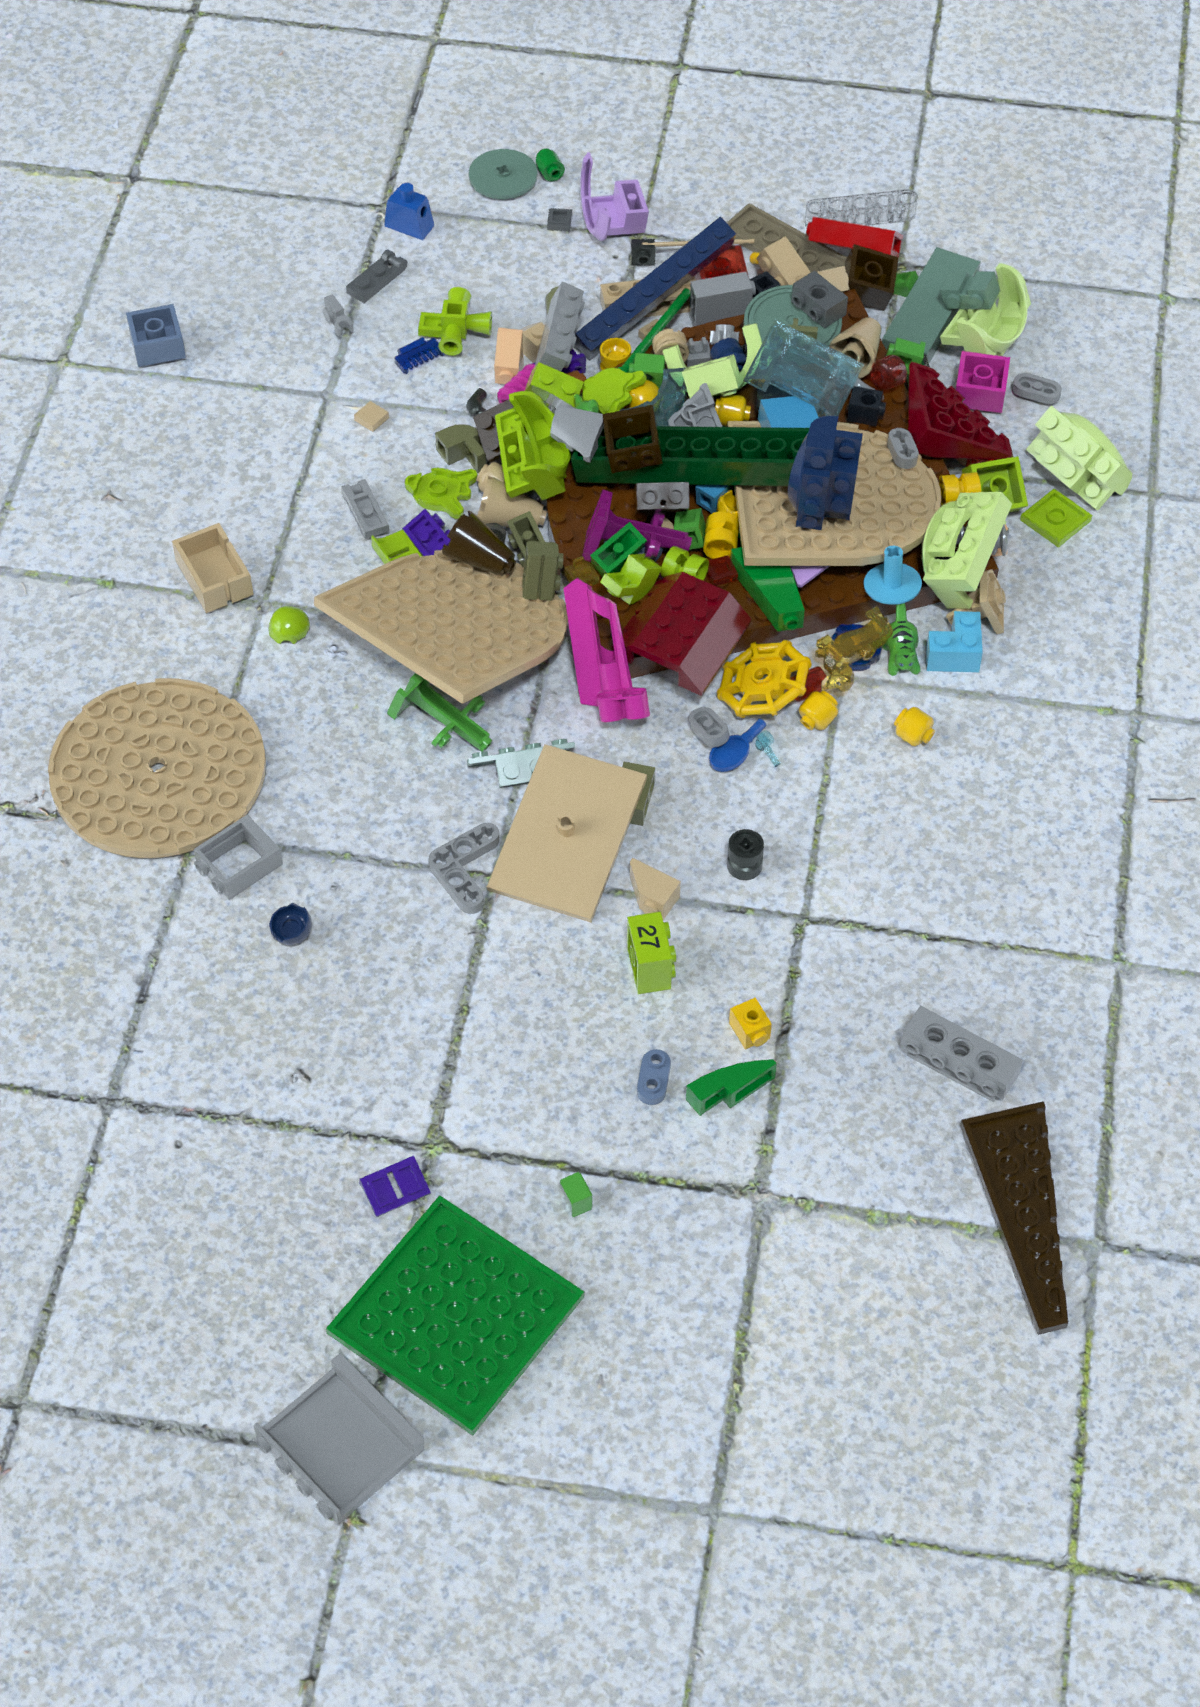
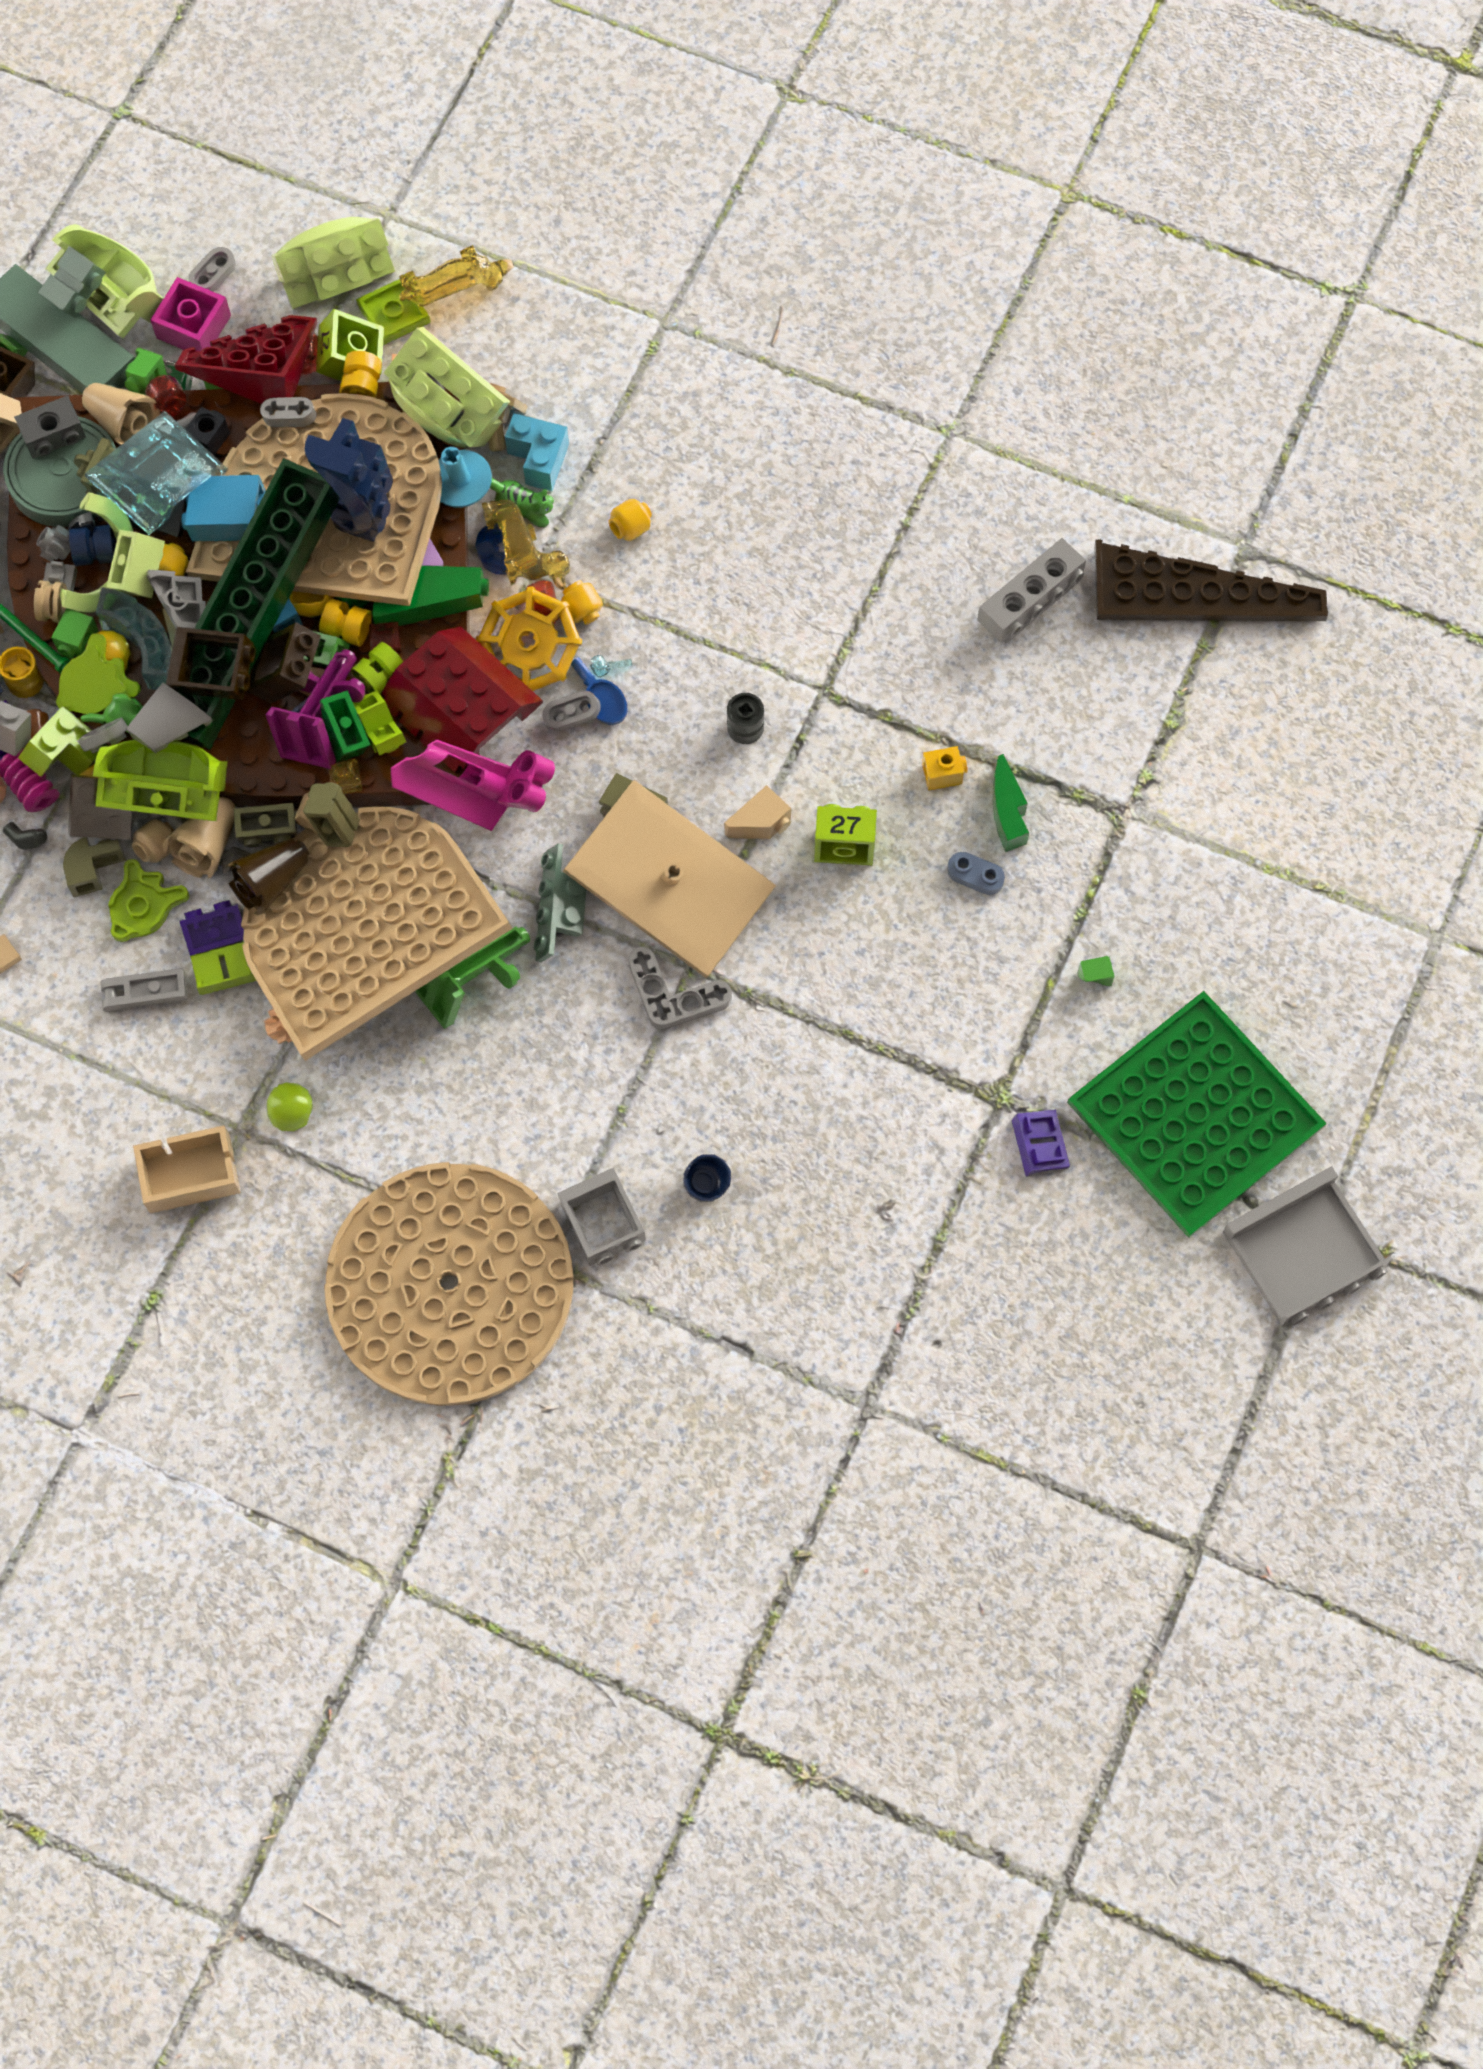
camera: 75 degrees left, 15 degrees up
none -> clear yellow animal [399,245,514,307]

